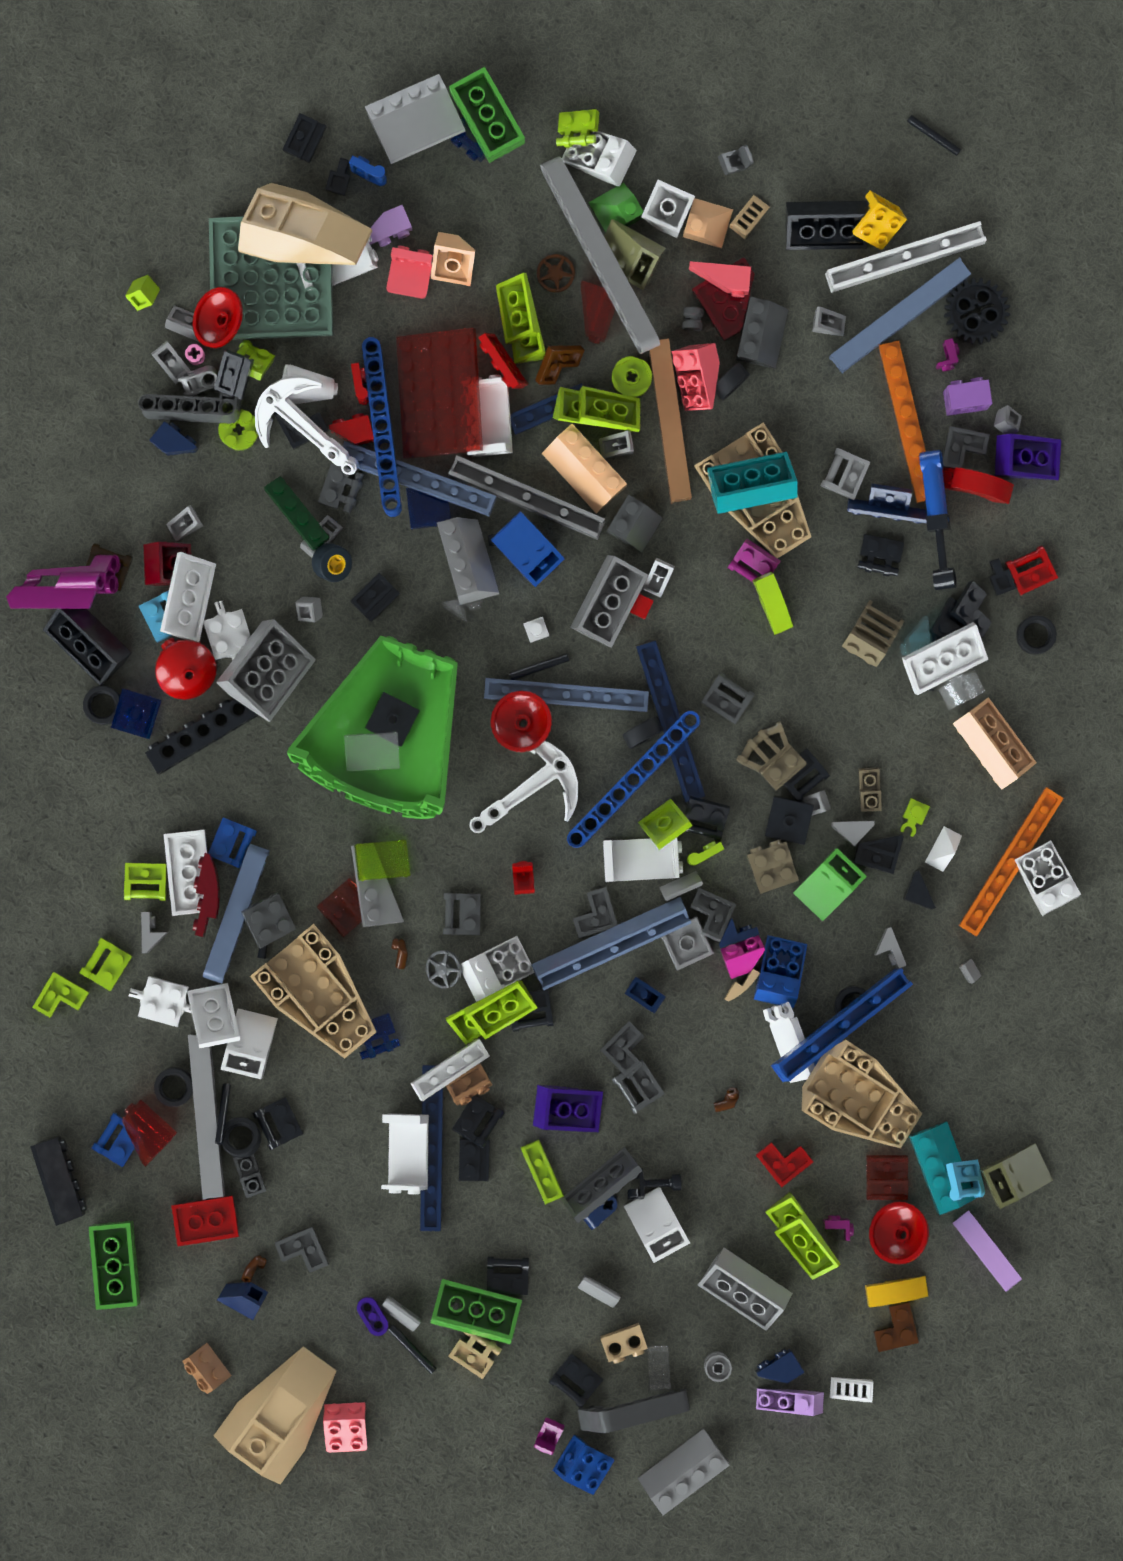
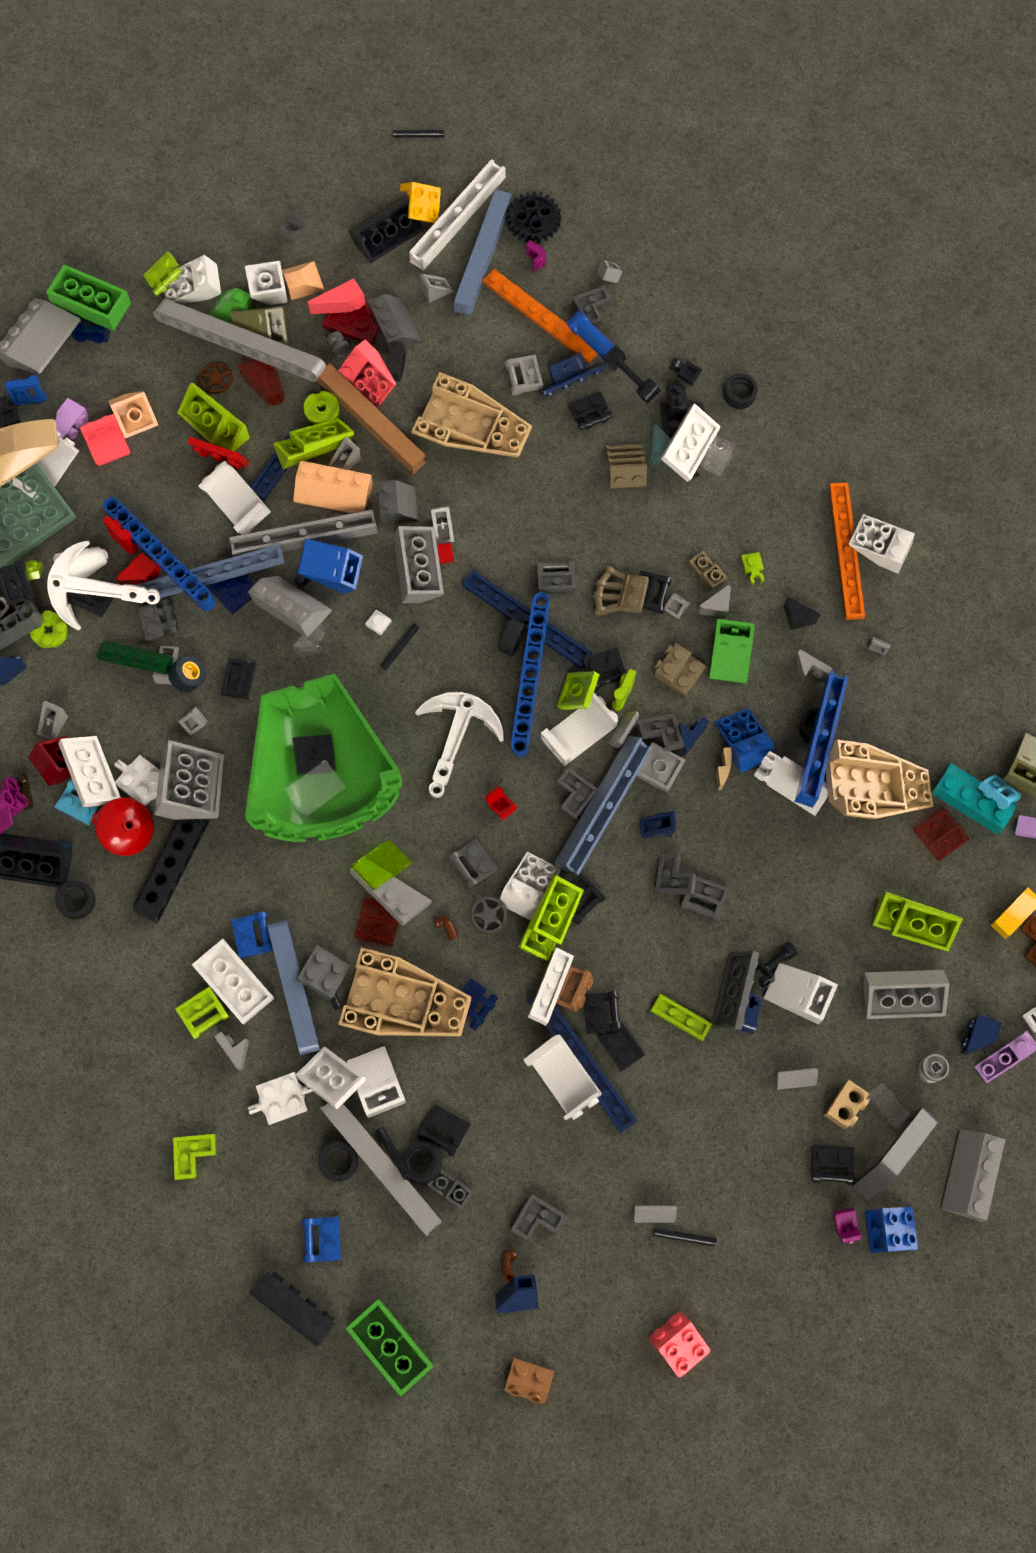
camera: 30 degrees left, 15 degrees down
lime plate [79,937,133,991] -> none
clear blue plate [111,688,161,739] -> none
clear red slope [122,1100,177,1167] -> none
red plate [171,1195,239,1247] -> none
dark red slope [192,853,220,937] -> none
tan wedge [214,1346,337,1485] -> none
dark purple plate [357,1296,389,1336] -> none
clear red plate [396,328,483,459] -> none
bright green brick [430,1279,522,1344] -> none
tan plate [448,1332,502,1379] -> none
sand blue plate [484,678,649,712] -> none
black plate [487,1256,529,1295] -> none
red dish [491,691,552,752] -> none
dark purple slope [533,1085,603,1132] -> none
reddish brown plate [535,345,585,385] -> none
teal slope [707,452,798,514] -> none
reddish brown arm [713,1087,739,1112] -> none
dark pink slope [720,935,765,979] -> none
magenta plate [727,539,781,582] -> none
tan slope [729,195,770,239] -> none
lime slope [752,572,793,635] -> none
red plate [756,1142,813,1188] -> none
black plate [765,796,814,845] -> none
magenta bracket [823,1215,854,1241] -> none
black wing [853,835,904,874] -> none
red dish [869,1202,929,1264] -> none
white slope [925,826,962,872] -> none
medium lavender brick [943,377,992,416] -> none
red arch [943,467,1014,504] -> none
light nougat slope [953,697,1037,790] -> none
dark purple slope [995,434,1061,480] -> none
red plate [1005,545,1058,596] -> none

